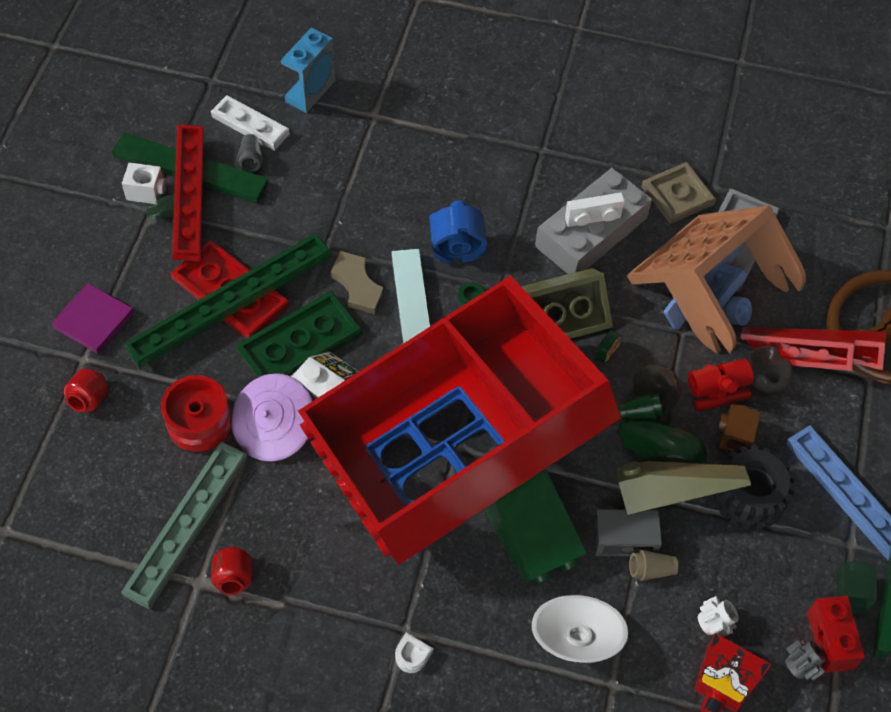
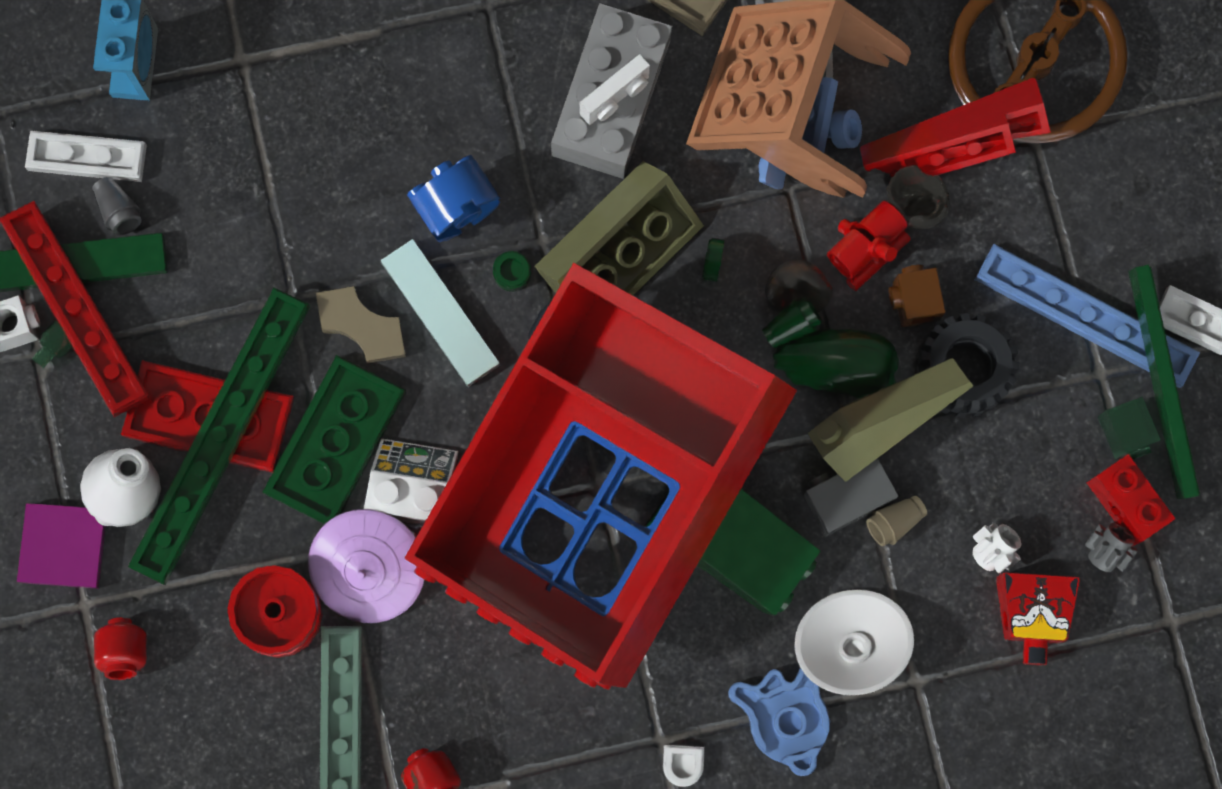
camera: 30 degrees left, 20 degrees up
none -> white cone [80,448,161,527]
none -> medium blue tile [728,668,830,776]

